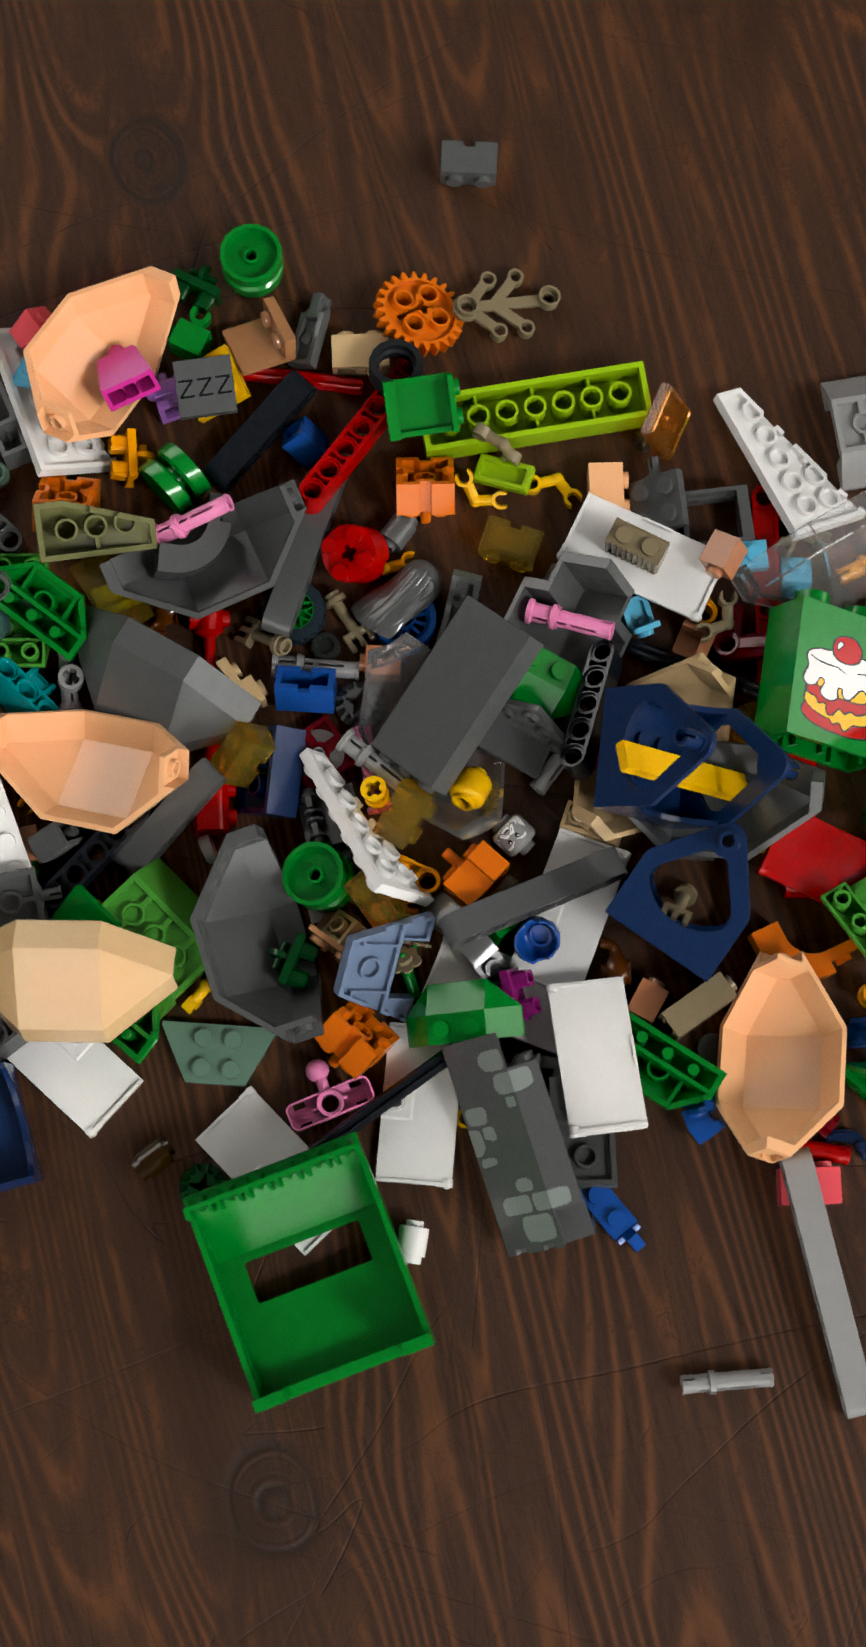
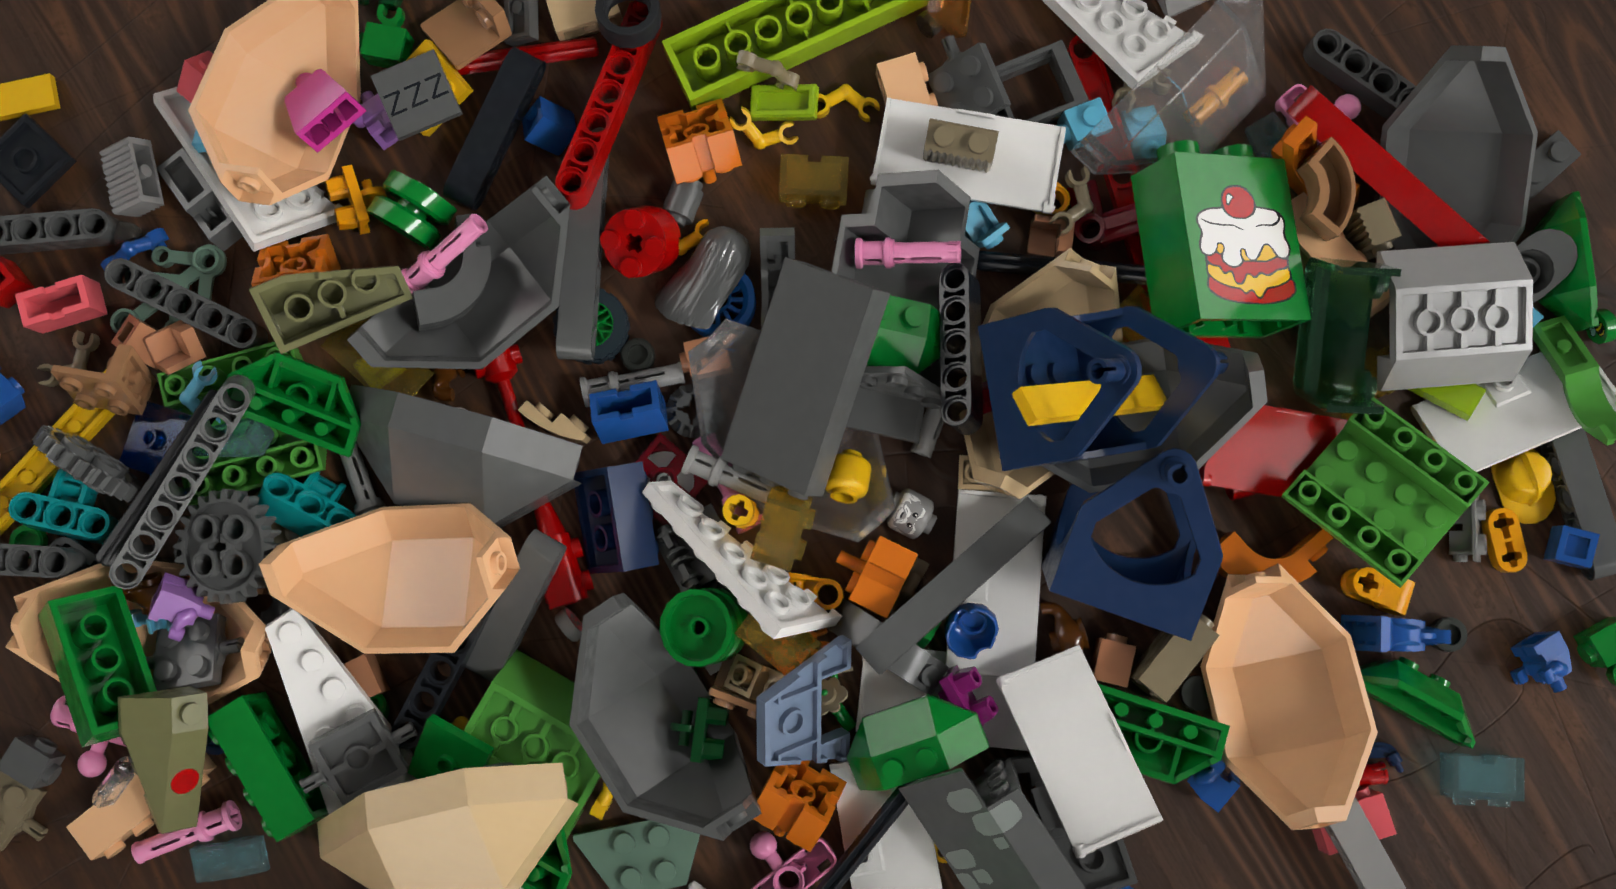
camera: 10 degrees left, 5 degrees up
dark grey brick [28,822,94,863] -> none
light grey bush [57,664,84,693] -> none
clear yellow brick [210,721,276,788] -> none
dark tan hinge [232,615,292,656] -> none
dark tan hinge [324,589,378,655] -> none
green panel [381,371,464,442] -> none
dark tan hinge [661,883,698,927] -> none
nougat brick [699,529,748,581] -> none

